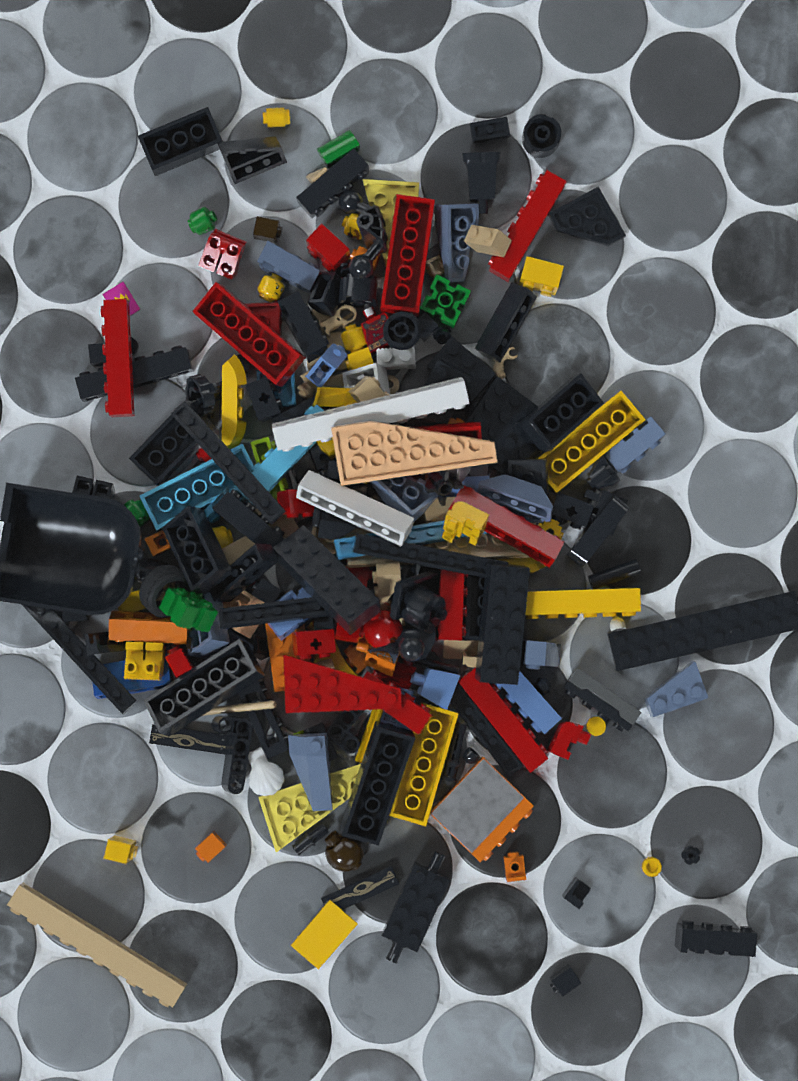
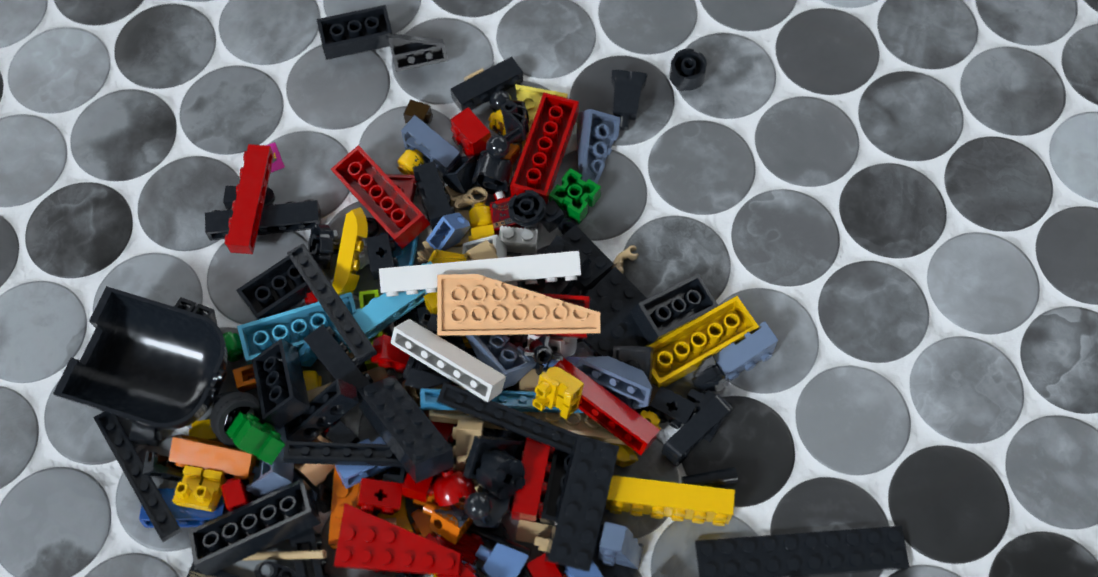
camera: 10 degrees right, 20 degrees down
green head [188,207,217,235] -> none
red hips [198,229,247,280] -> none
yellow brick [263,107,290,128] -> none
green brick [316,130,360,168] -> none
tan slope [425,255,445,278] -> none
tan brick [464,225,512,257] -> none
black plate [470,117,510,143] -> none
black brick [474,282,537,363] -> none
red brick [488,170,567,282] -> none
yellow brick [519,256,564,297] -> none
black plate [548,186,626,246] -> none
white hinge [610,617,626,632] -> none

